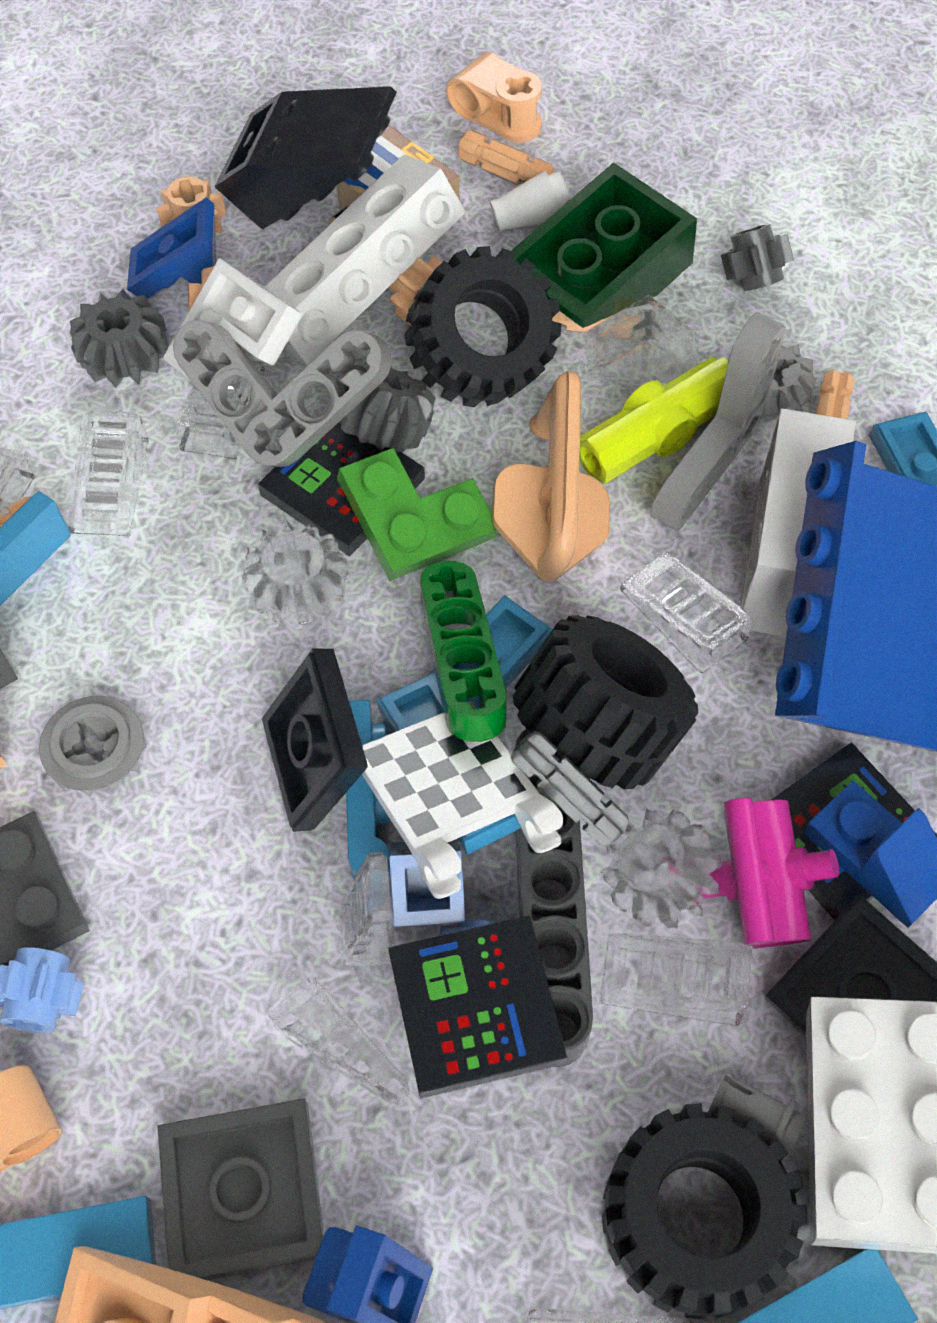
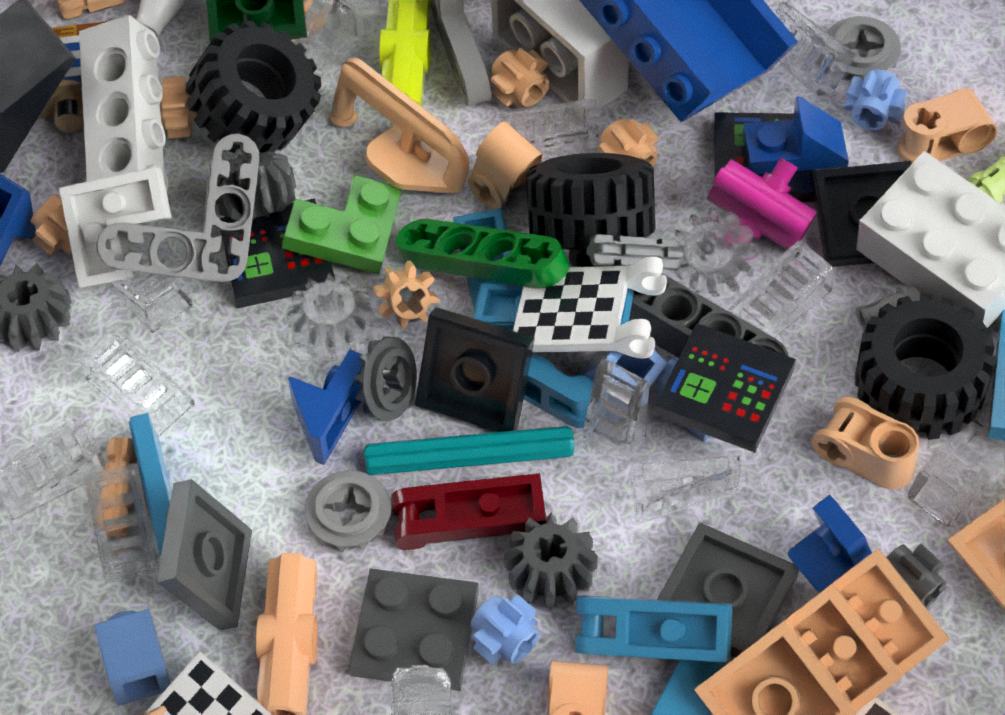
camera: 50 degrees left, 5 degrees down
none -> blue slope [288,349,364,465]
none -> dark grey gear [354,336,417,421]
none -> teal axle [364,426,575,475]
none -> light nougat gear [373,260,440,328]
none -> dark red plate [391,473,546,550]
none -> light nougat piece [469,121,543,210]
none -> light nougat gear [490,47,549,108]
none -> dark grey gear [504,512,598,610]
none -> dark azure plate [575,595,733,663]
none -> light nougat gear [598,119,659,167]
none -> light nougat piece [811,396,919,489]

